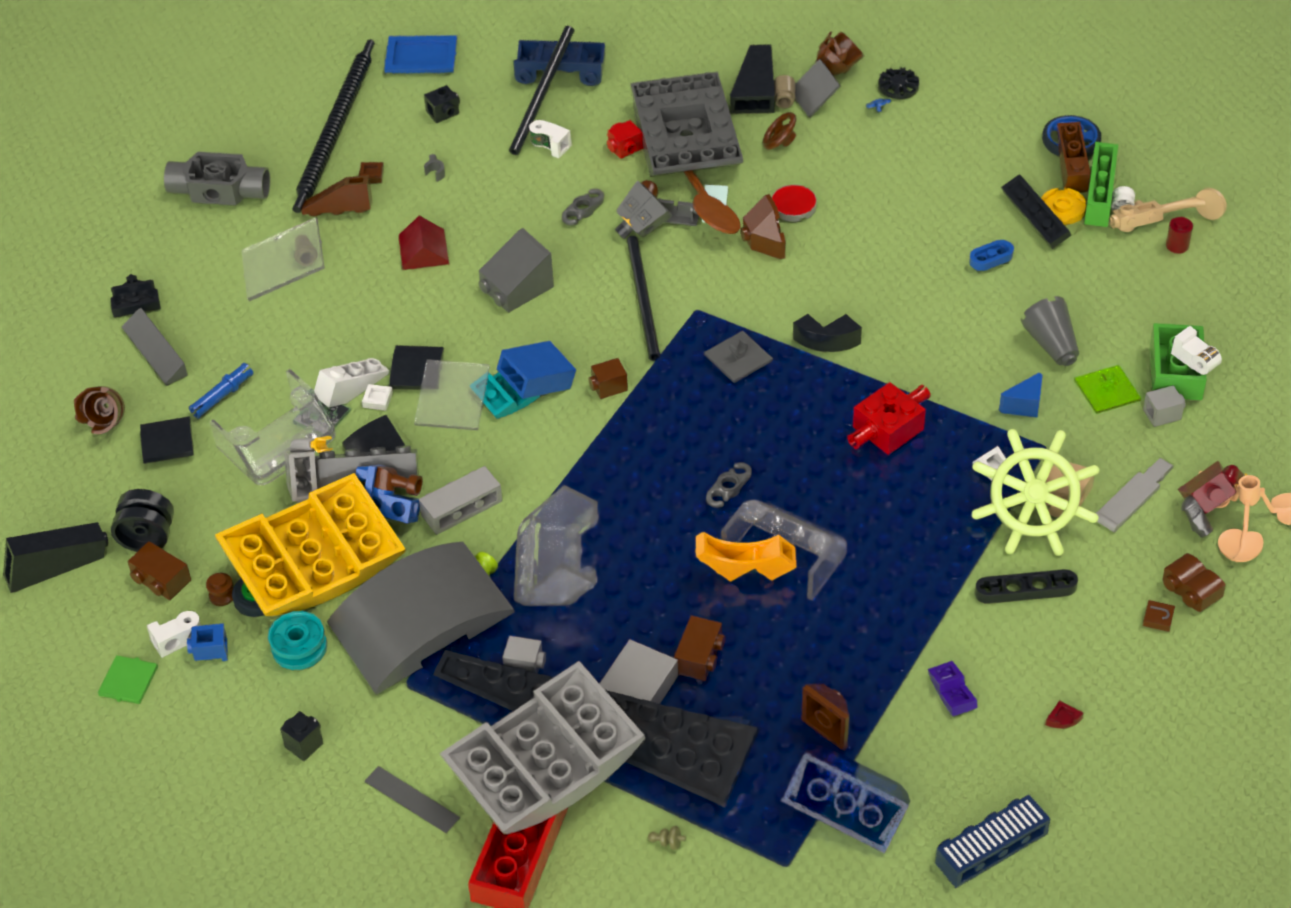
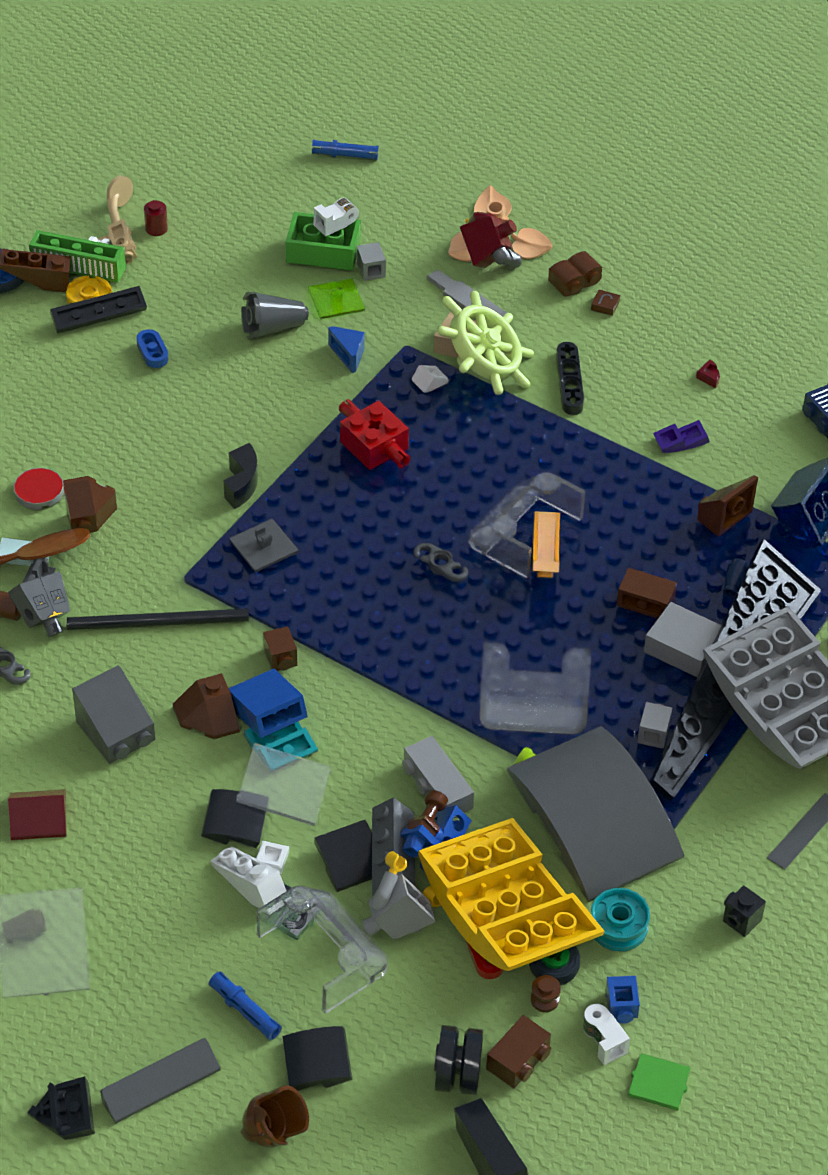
camera: 90 degrees left, 0 degrees up
none -> reddish brown slope [172,673,240,739]

